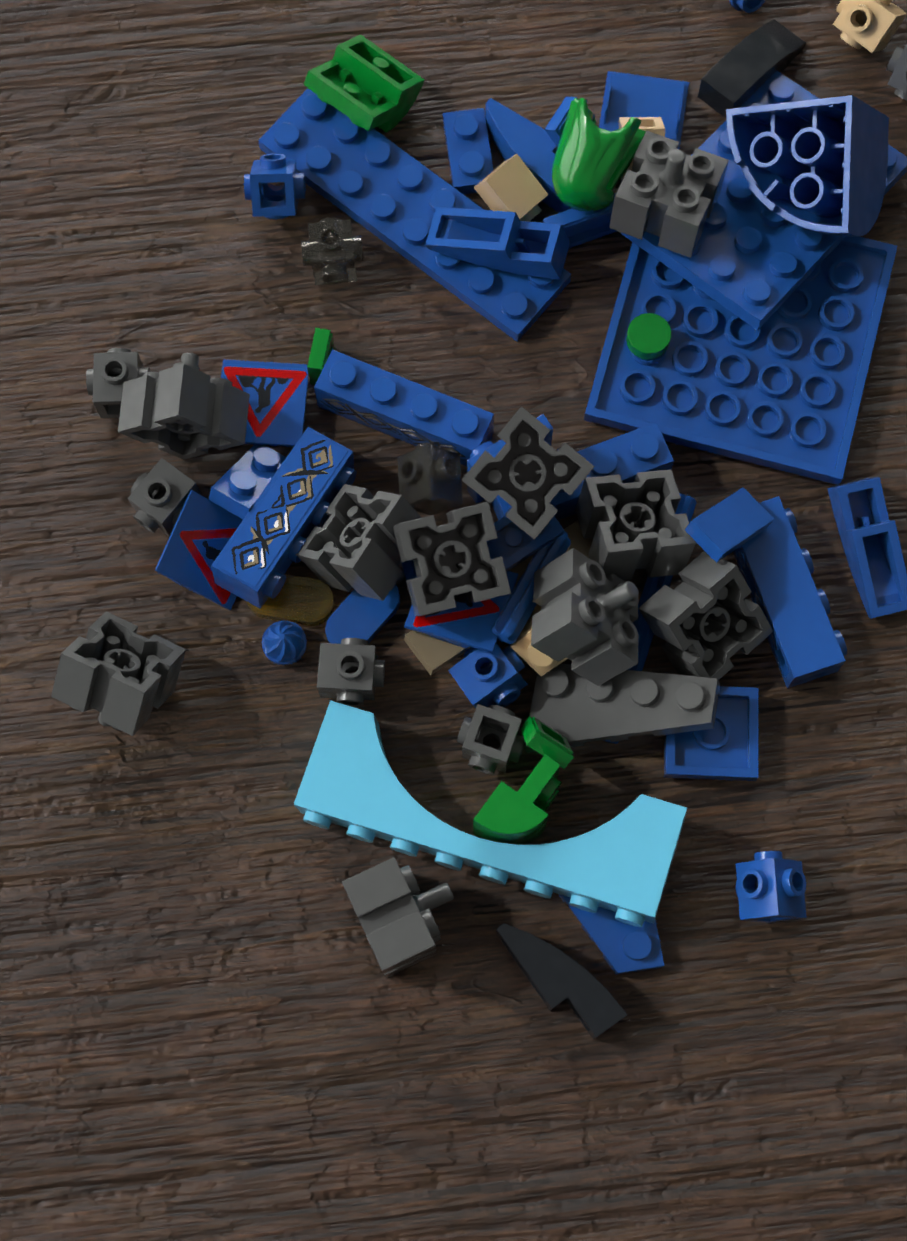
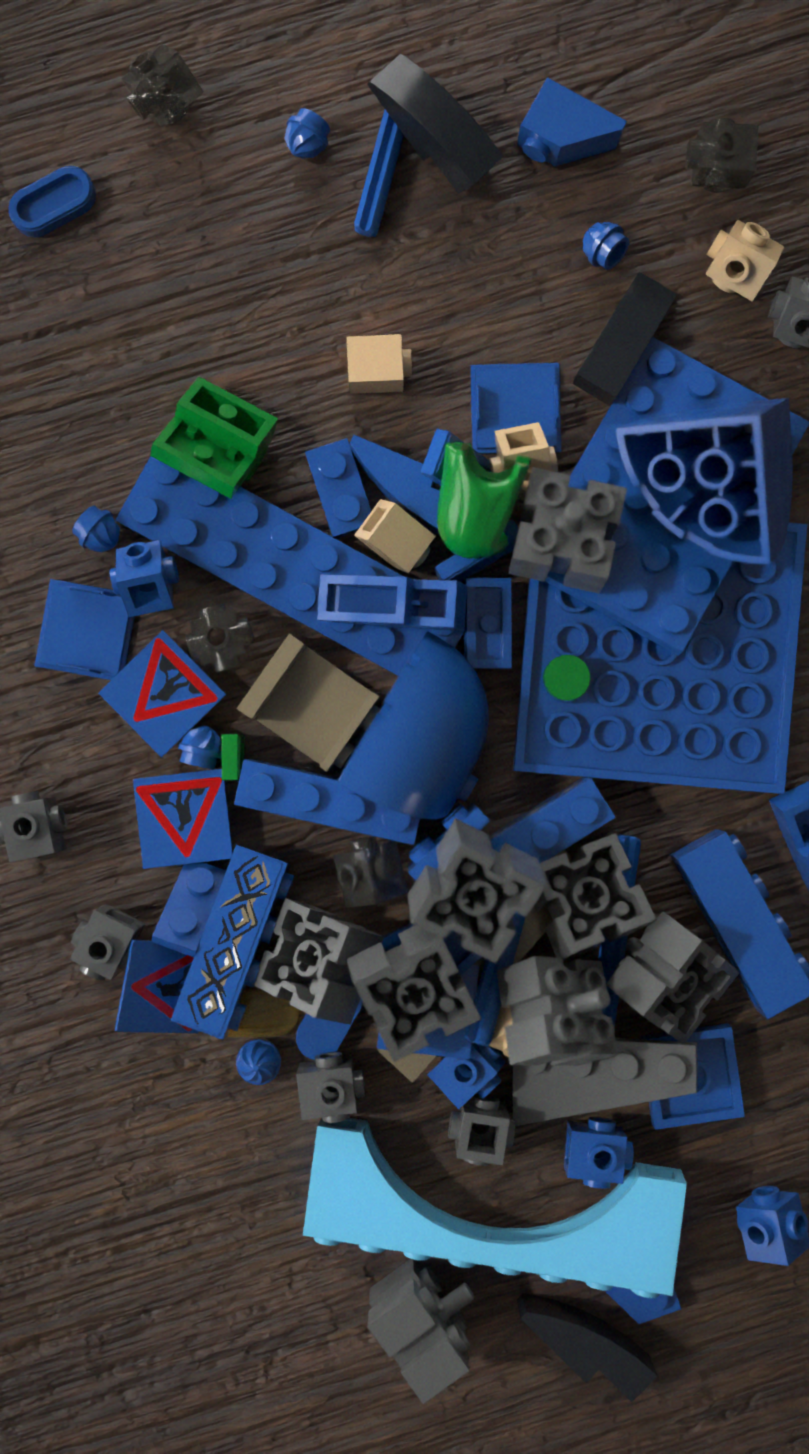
camera: 10 degrees left, 15 degrees up
dark grey brick [51,611,186,736] -> none
dark grey brick [118,352,250,460] -> none
green brick [473,754,562,845] -> none
green tile [520,716,574,769] -> none
blue tile [685,487,774,563] -> none
none -> blue piece [34,579,135,680]
none -> blue plate [72,506,120,552]
none -> blue piece [98,630,227,758]
none -> blue plate [178,726,222,770]
none -> dark tan panel [237,634,381,772]
none -> blue brick [337,631,489,819]
none -> tan brick [347,334,412,394]
none -> blue plate [464,578,512,669]
none -> blue brick [564,1117,634,1189]

